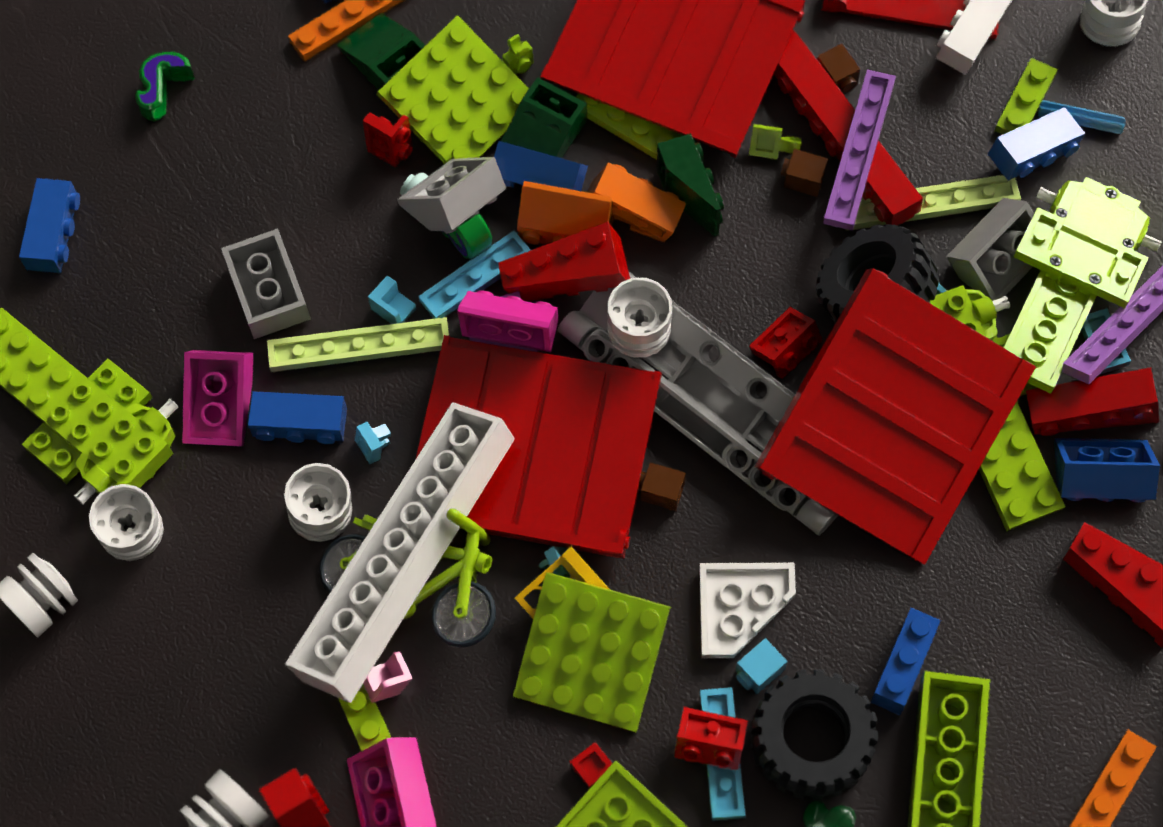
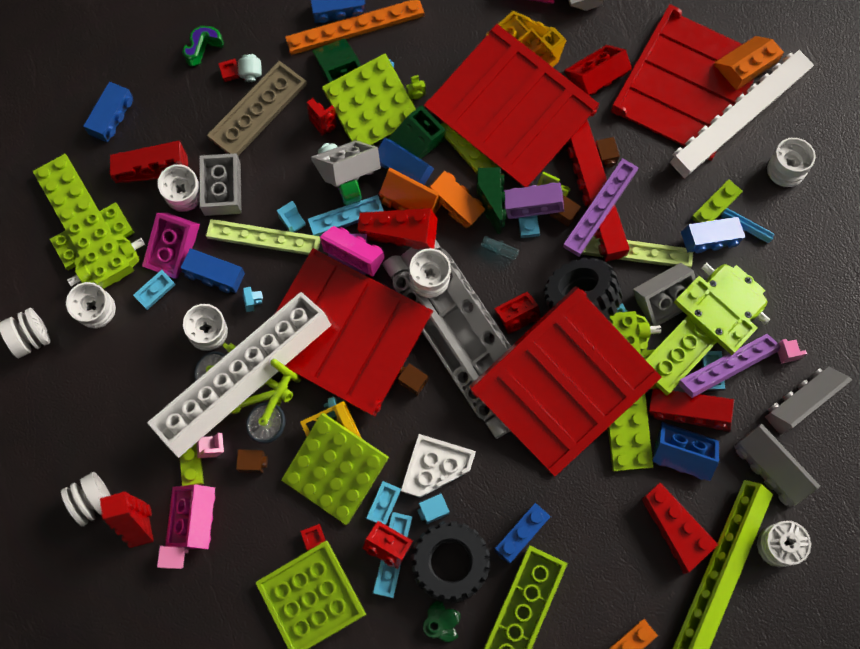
camera: 15 degrees right, 5 degrees up
none -> red wedge [110,140,188,183]
none -> medium azure plate [133,270,176,310]
none -> white wheel [158,165,200,212]
none -> dark tan plate [207,61,307,156]
none -> red plate [218,59,240,82]
none -> reddish brown brick [236,449,268,473]
none -> light aqua head [238,54,262,82]
none -> medium azure plate [367,481,401,525]
none -> clear light blue axle [481,236,519,260]
none -> medium lavender brick [504,183,564,219]
none -> medium azure plate [518,215,540,238]

